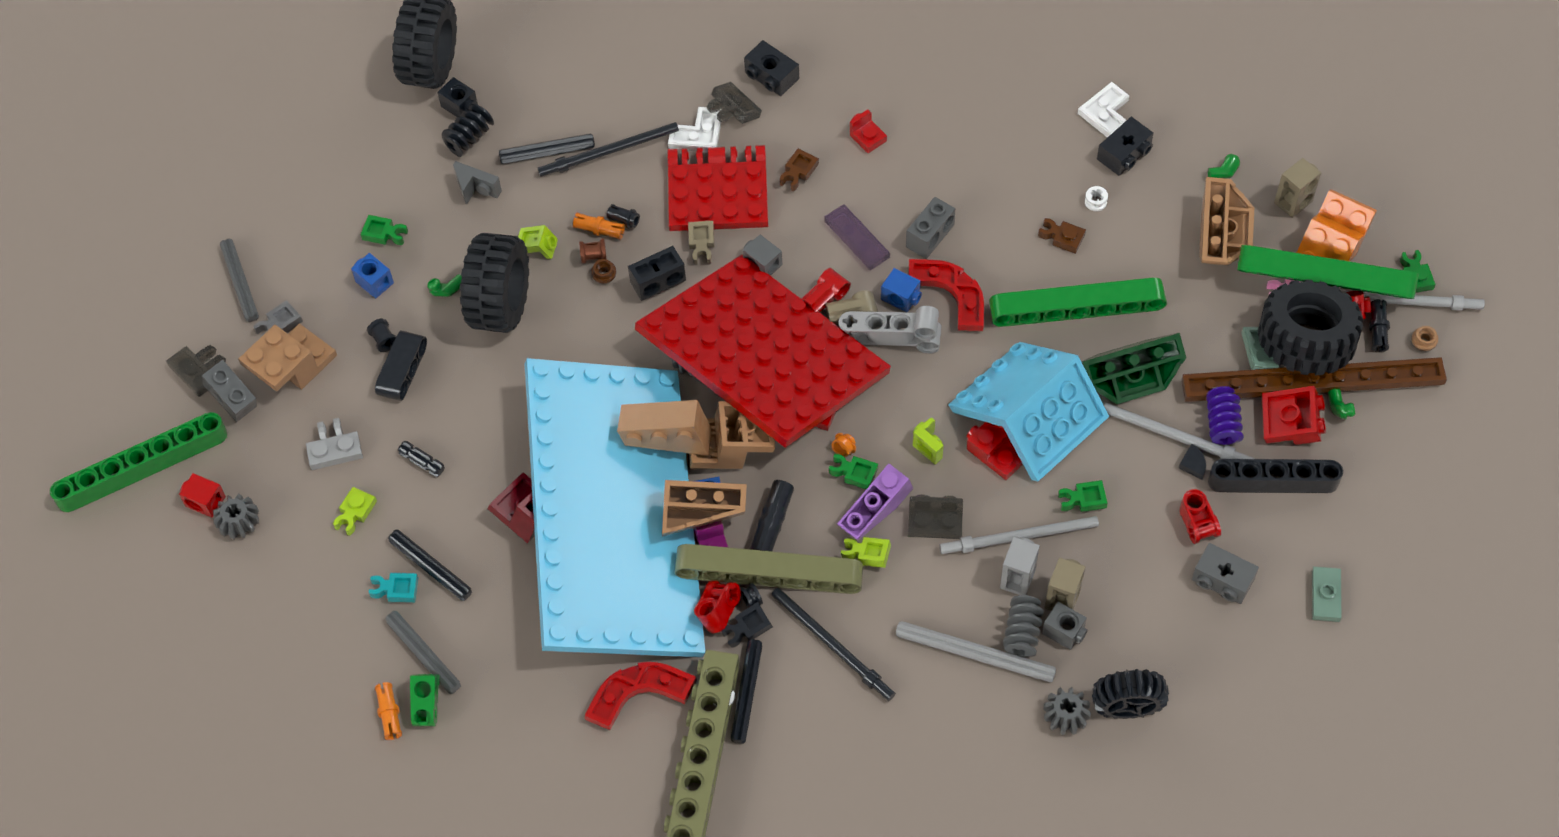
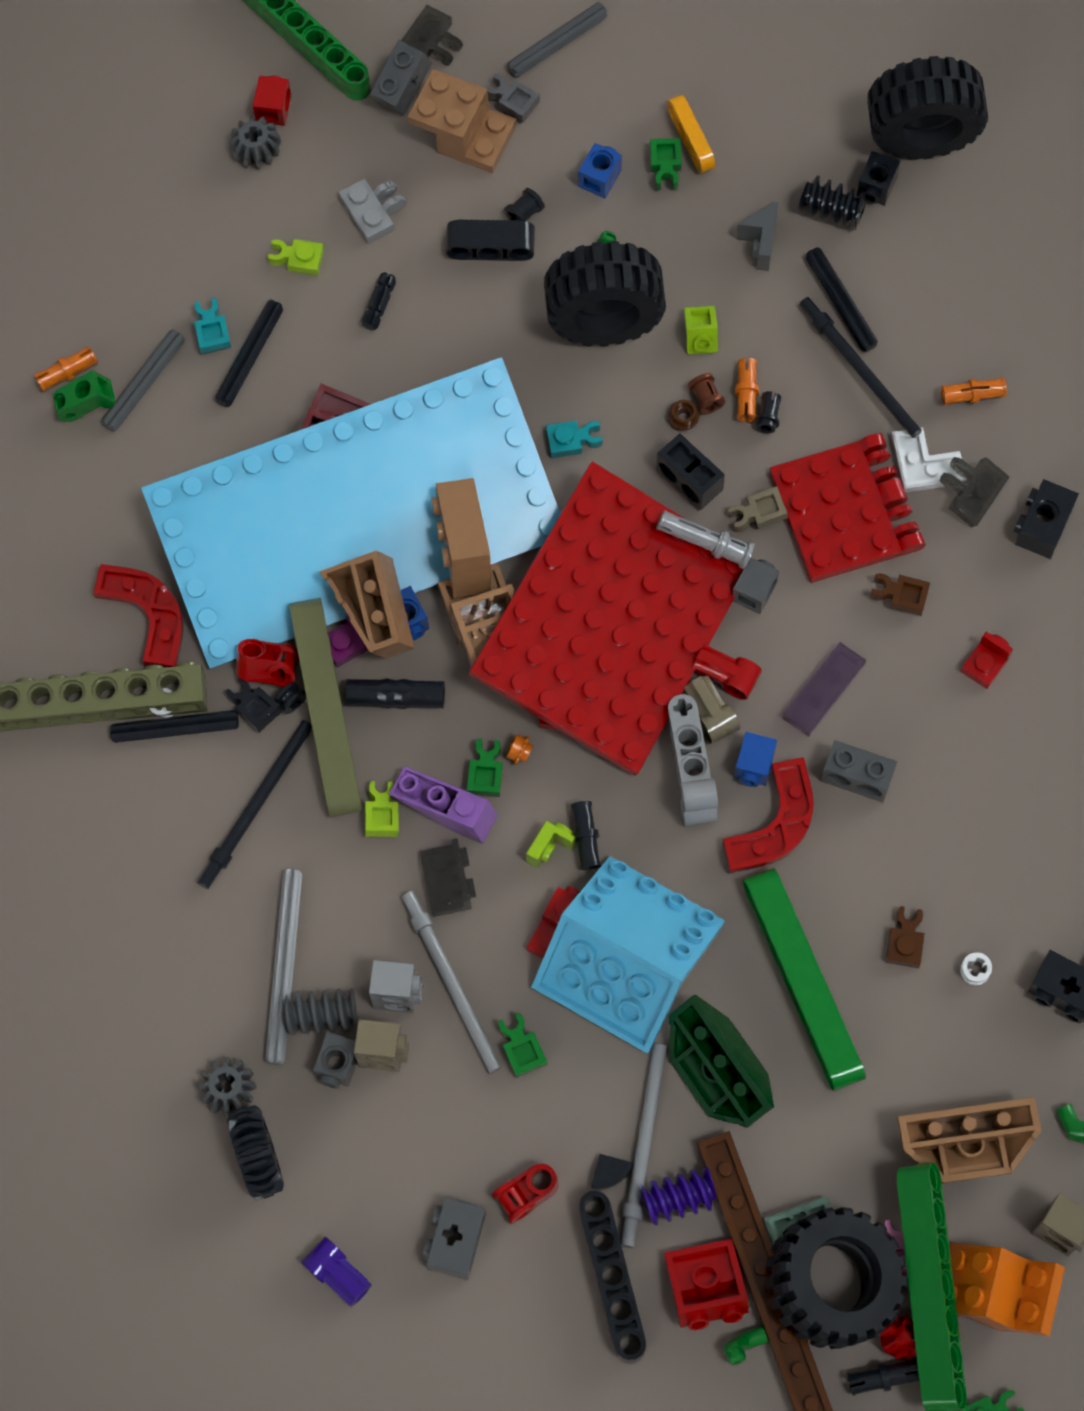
camera: 75 degrees right, 10 degrees up
sand green plate [1312,566,1342,622] -> none
none -> dark purple piece [301,1236,372,1308]
none -> teal plate [546,420,603,458]
none -> black pin [571,801,601,870]
none -> light grey pin [656,510,755,569]
none -> light orange beam [667,94,716,174]
none -> orange pin [941,377,1007,405]

